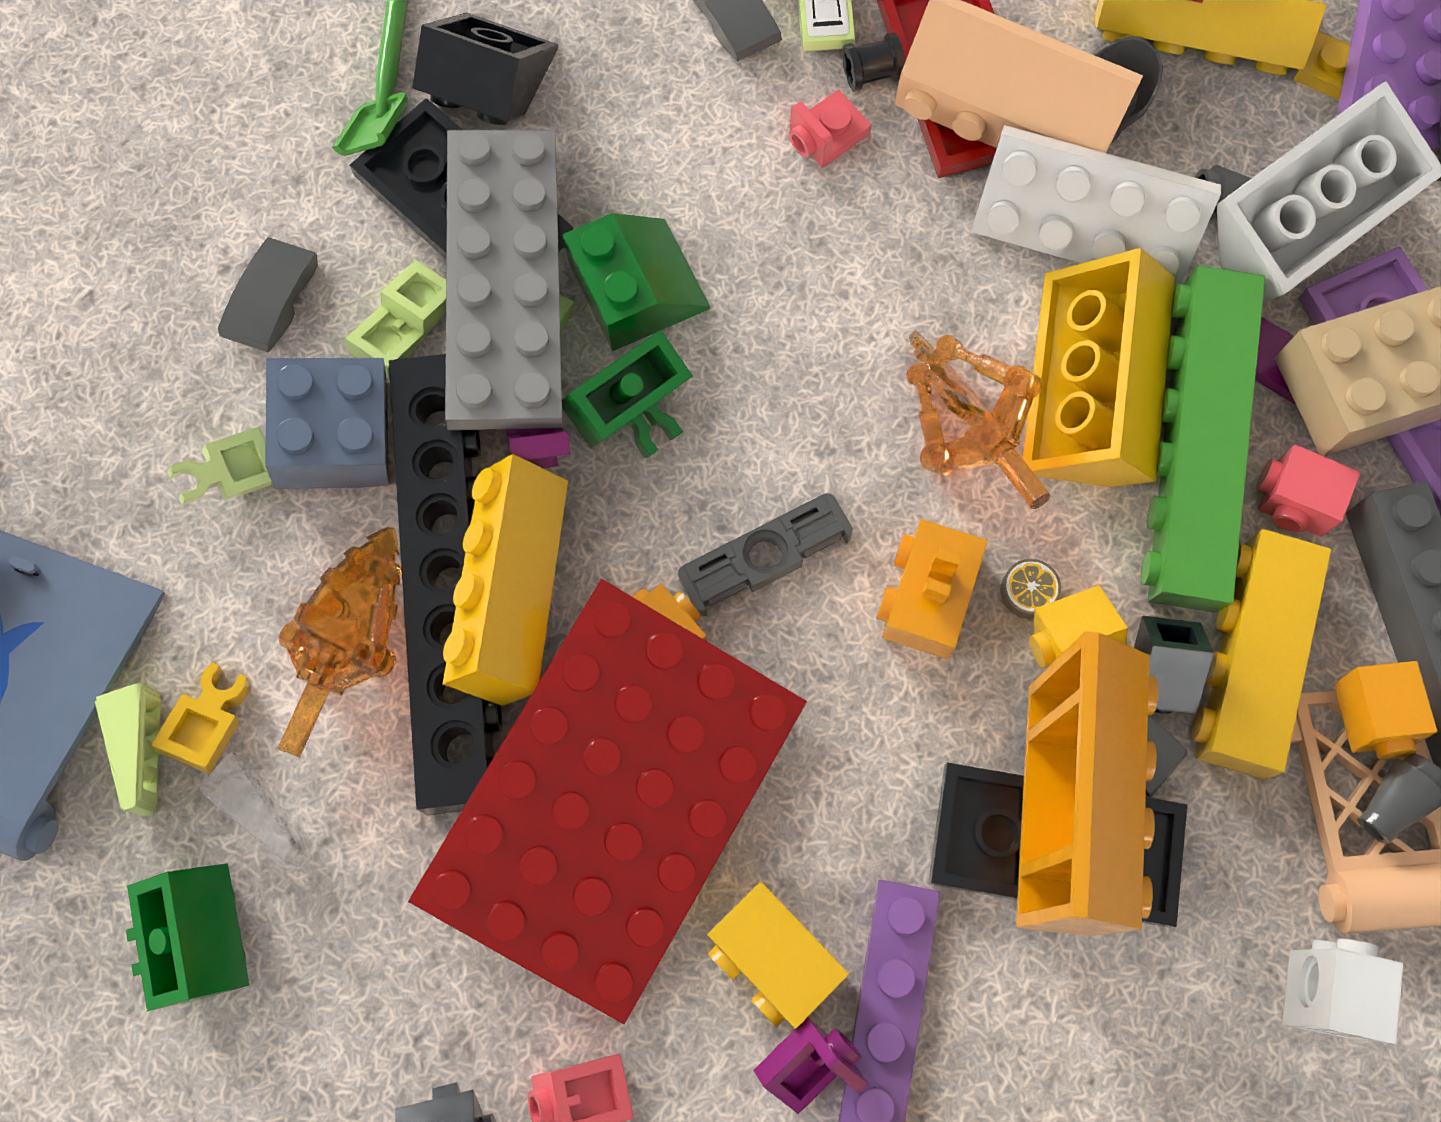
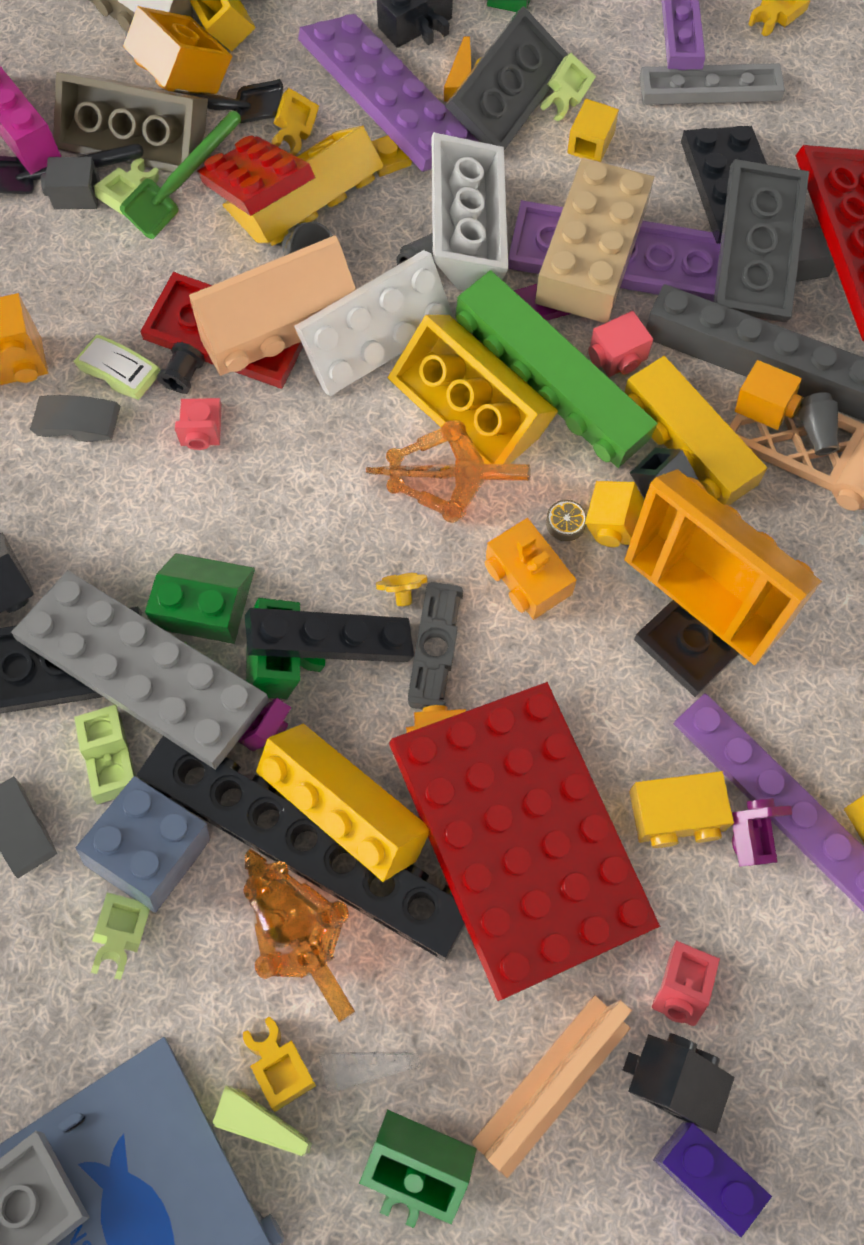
camera: 55 degrees left, 5 degrees down
none -> black plate [244,608,414,662]
none -> yellow plant [376,572,428,606]
none -> light nougat fence [471,995,632,1178]

